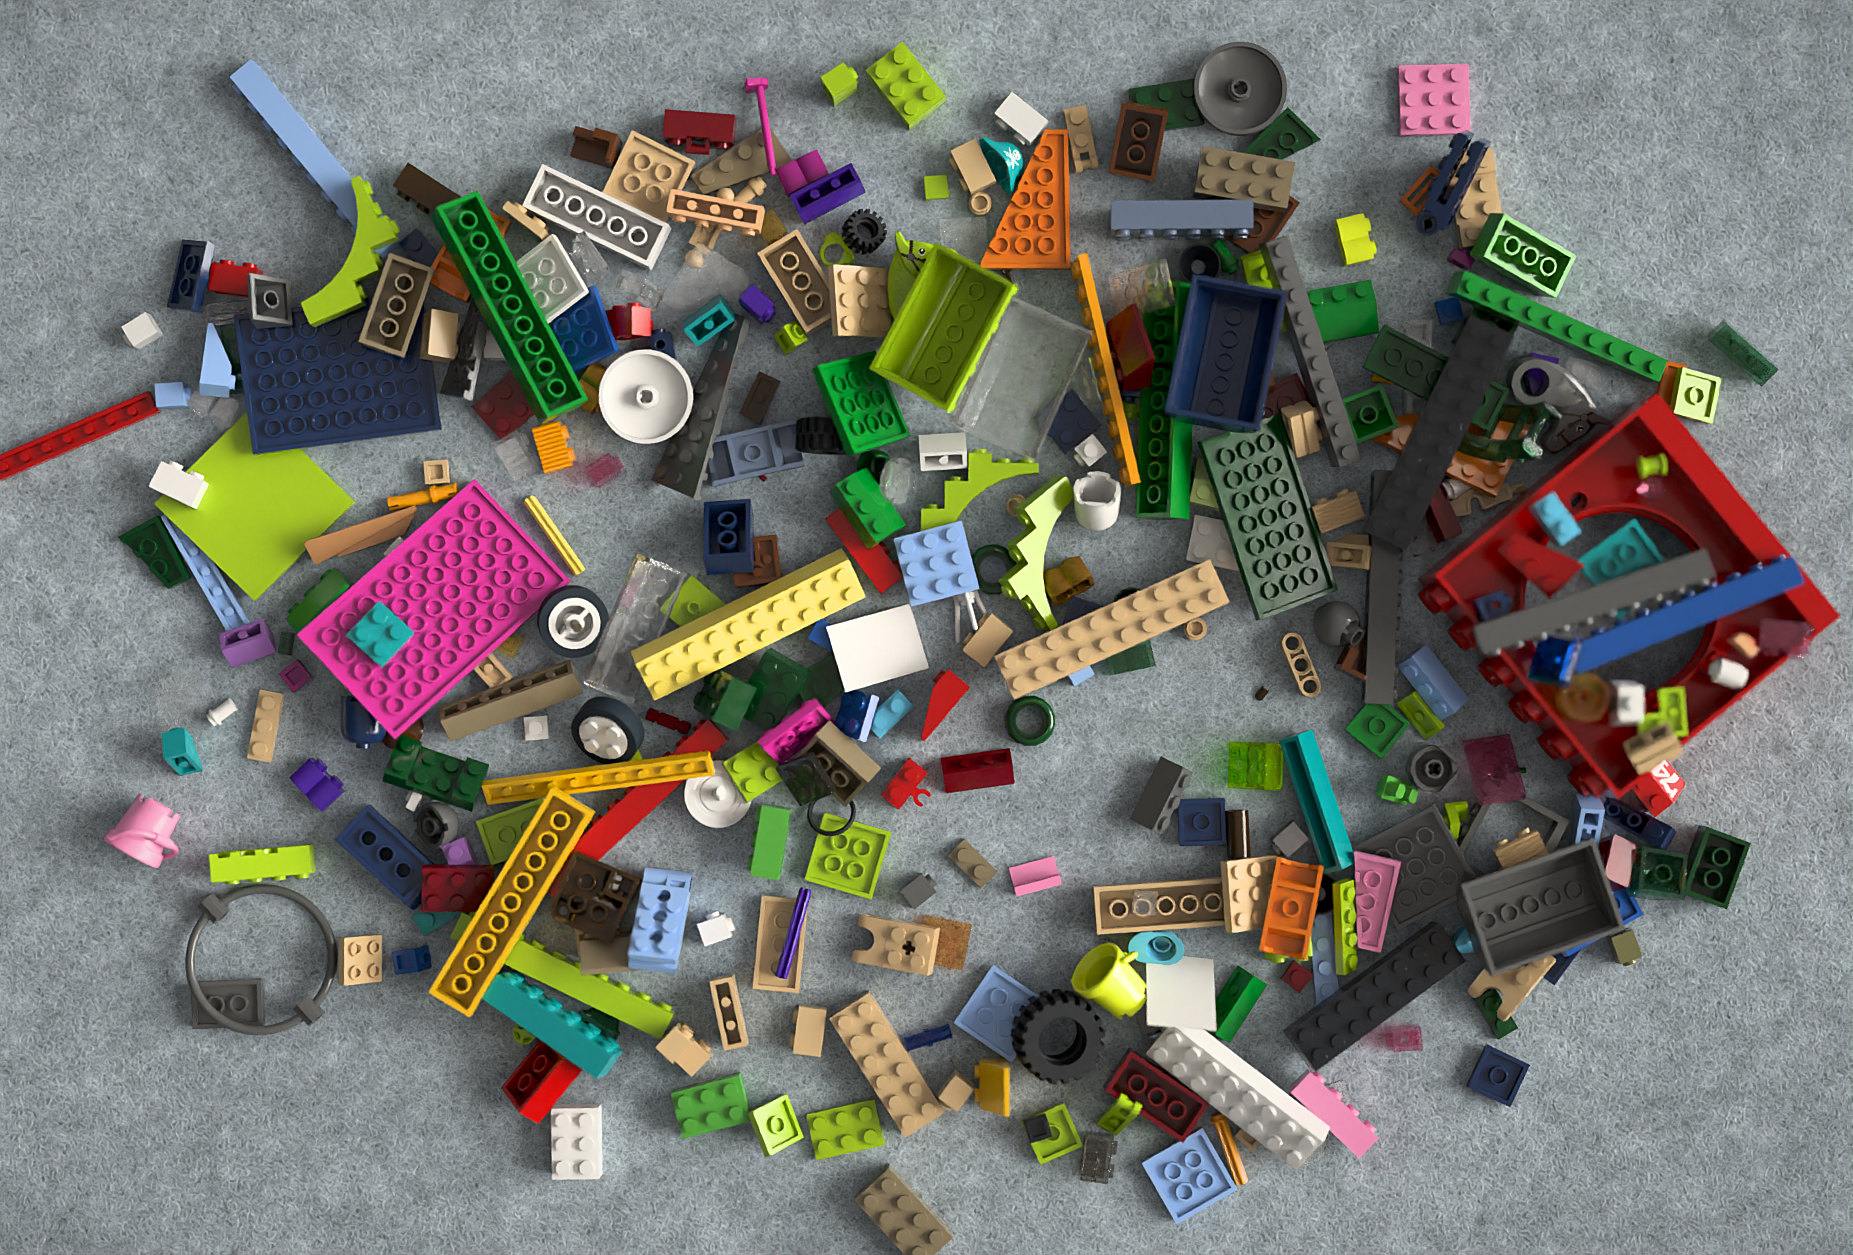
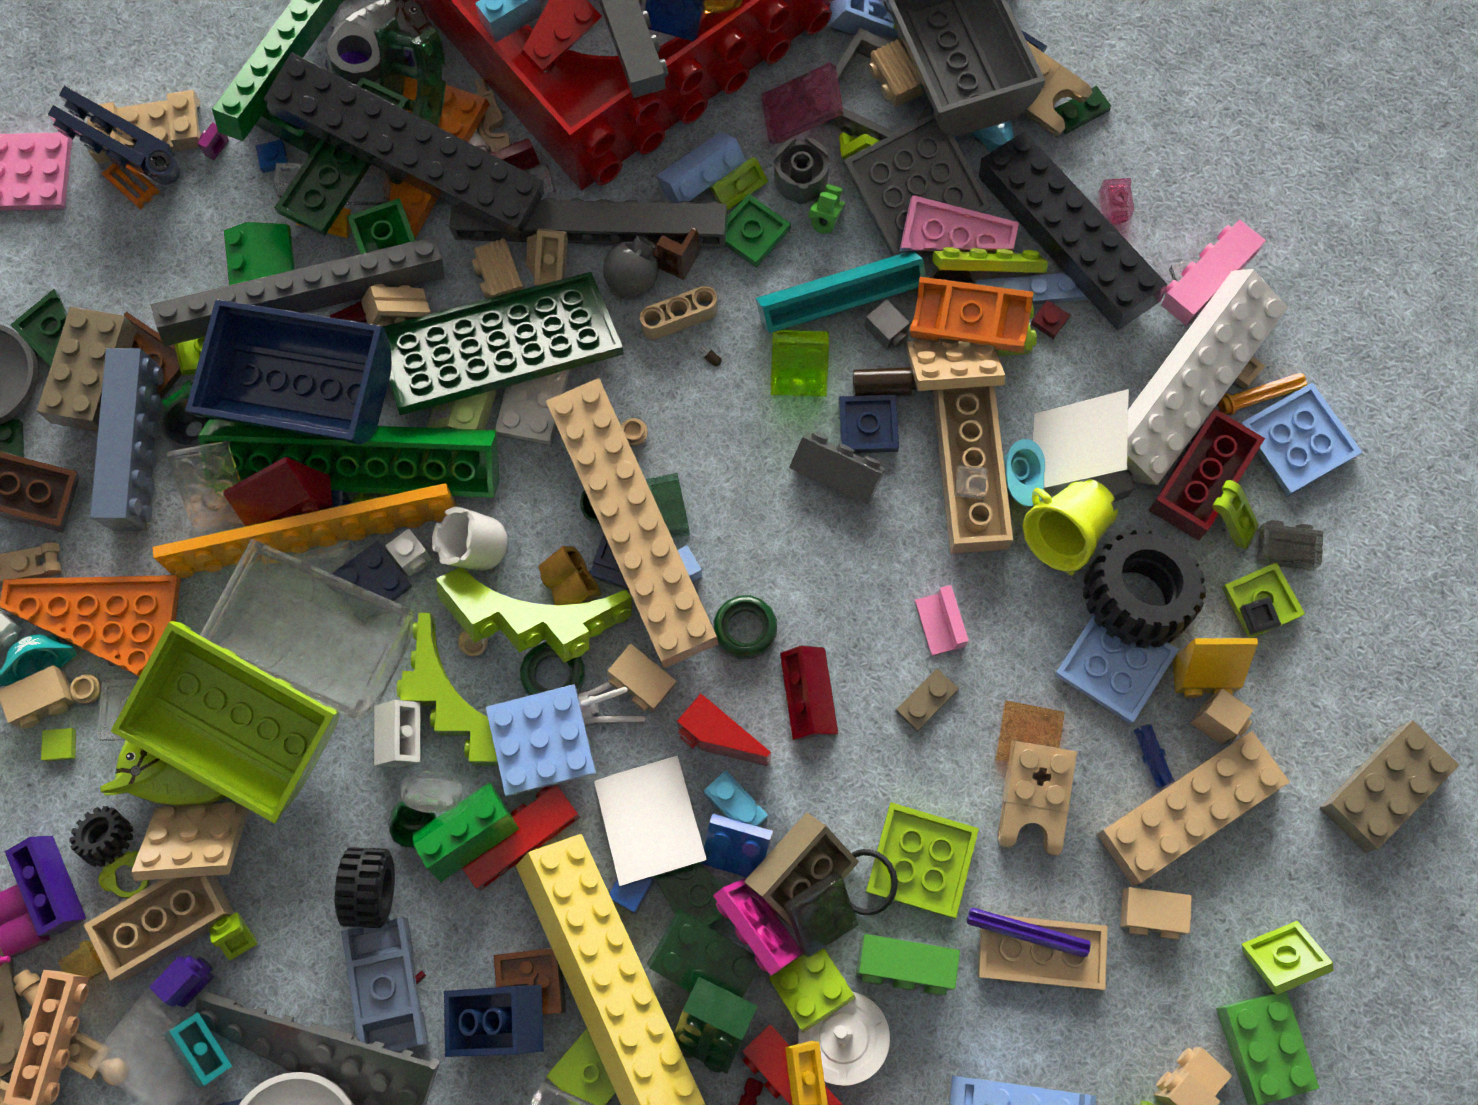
camera: 85 degrees left, 15 degrees down
white brick [697,911,735,946] -> none
tan brick [709,974,749,1051] -> none
dark brown plate [739,371,781,424] -> none
lime plate [806,1098,885,1160] -> none
green plate [811,351,911,456] -> none
red brick [881,758,931,810] -> none
dark grey brick [900,873,937,909] -> none
green panel [1209,965,1267,1043] -> none
neon yellow brick [1334,213,1377,267] -> none
dark blue plate [1466,1044,1530,1107] -> none
bright green brick [1470,213,1576,298] -> none
dark blue brick [1471,590,1512,623] -> none

